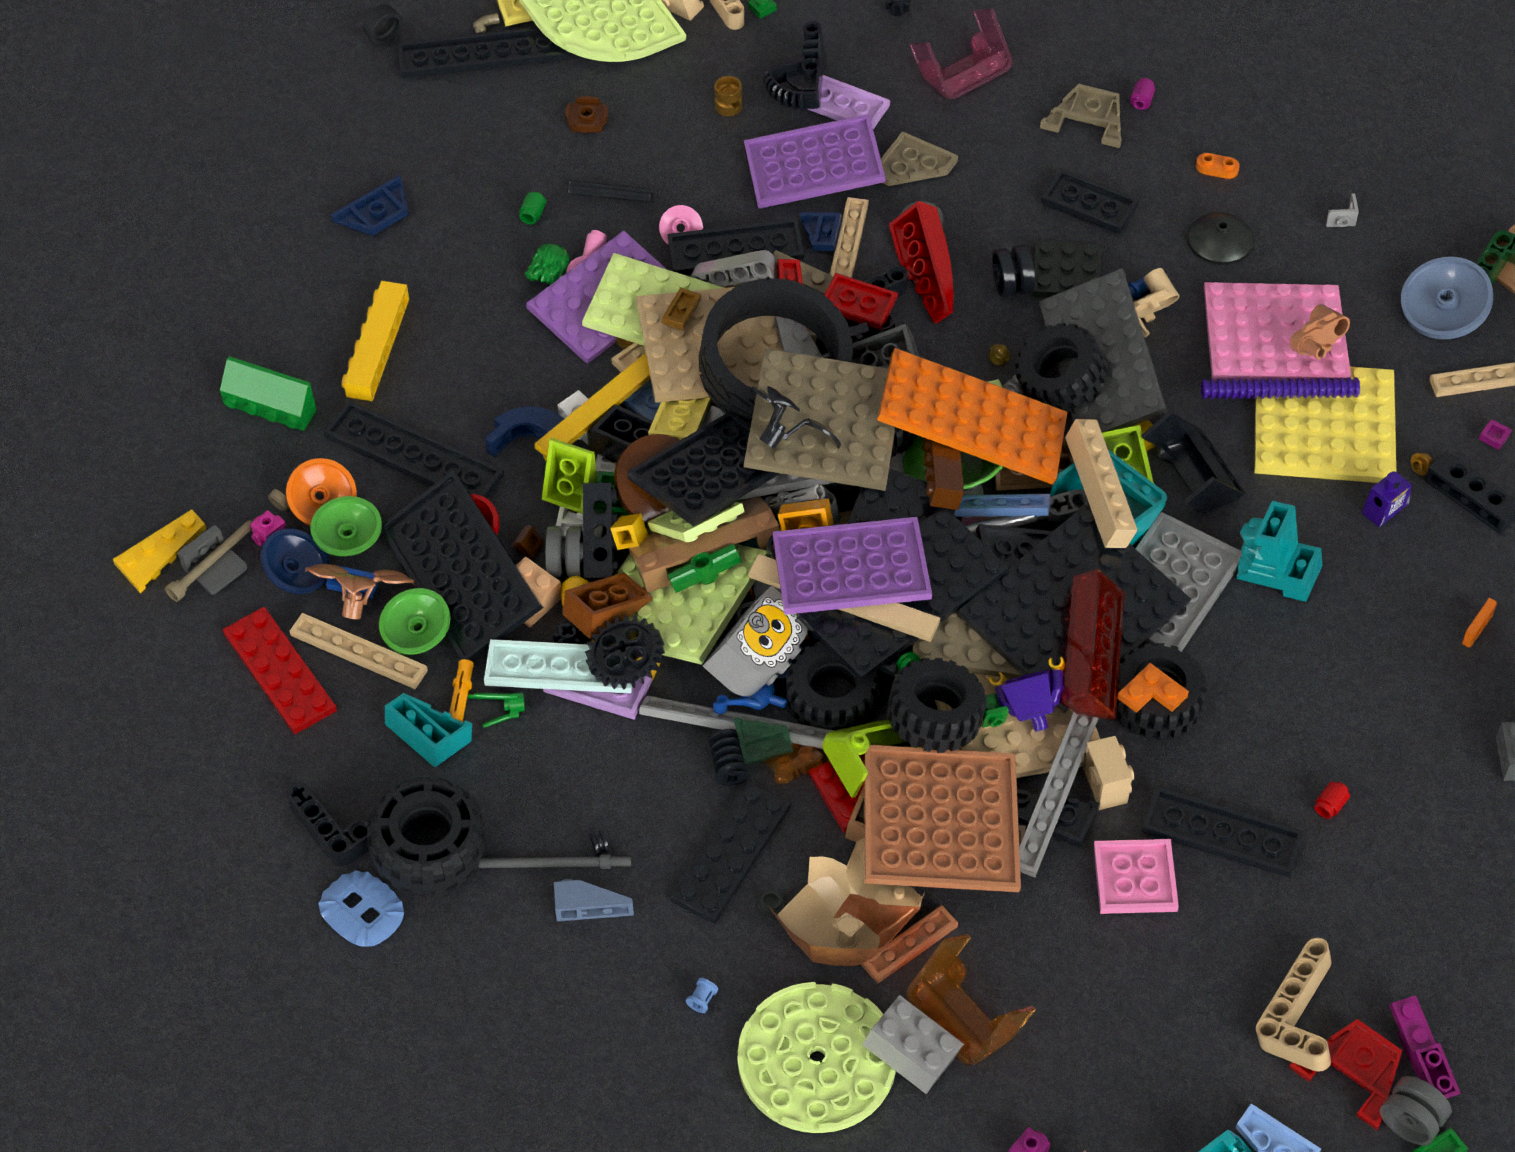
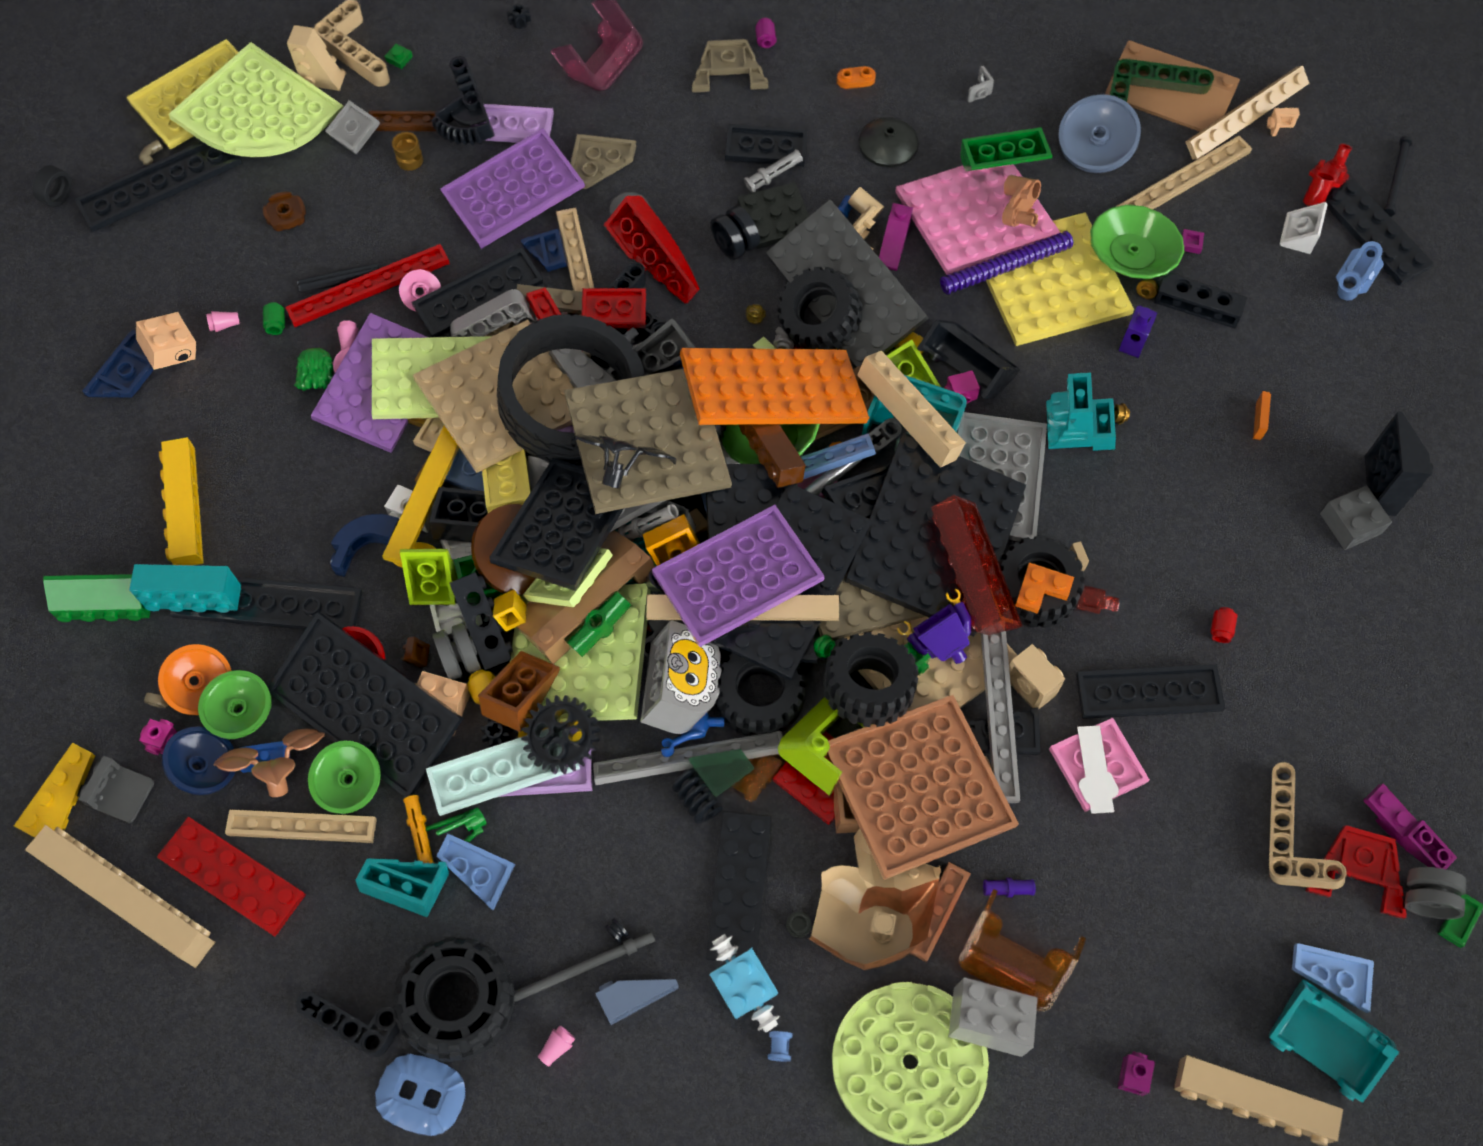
camera: 25 degrees left, 10 degrees up
dark tan piece [165,520,253,602] -> none
pearl gold plate [662,287,701,331] -> none
none -> tan brick [25,825,215,968]
none -> teal brick [129,564,241,613]
none -> light nougat brick [136,312,196,370]
none -> bright pink cone [206,311,240,332]
none -> red plate [285,244,450,327]
none -> light grey plate [325,100,380,154]
none -> reddish brown tile [368,111,436,131]
none -> medium blue wing [437,834,515,910]
none -> bright pink cone [538,1026,575,1066]
none -> medium azure plate [709,934,780,1032]
none -> light grey pin [744,150,803,193]
none -> magenta slope [879,203,913,271]
none -> dark pink brick [944,370,980,403]
none -> green slope [960,127,1052,172]
none -> dark purple pin [983,878,1036,898]
none -> tan plate [1069,541,1089,571]
none -> clear red plate [1077,585,1120,614]
none -> white sticker [1077,725,1119,814]
none -> bright green dish [1090,205,1184,279]
none -> pearl gold plate [1114,403,1130,425]

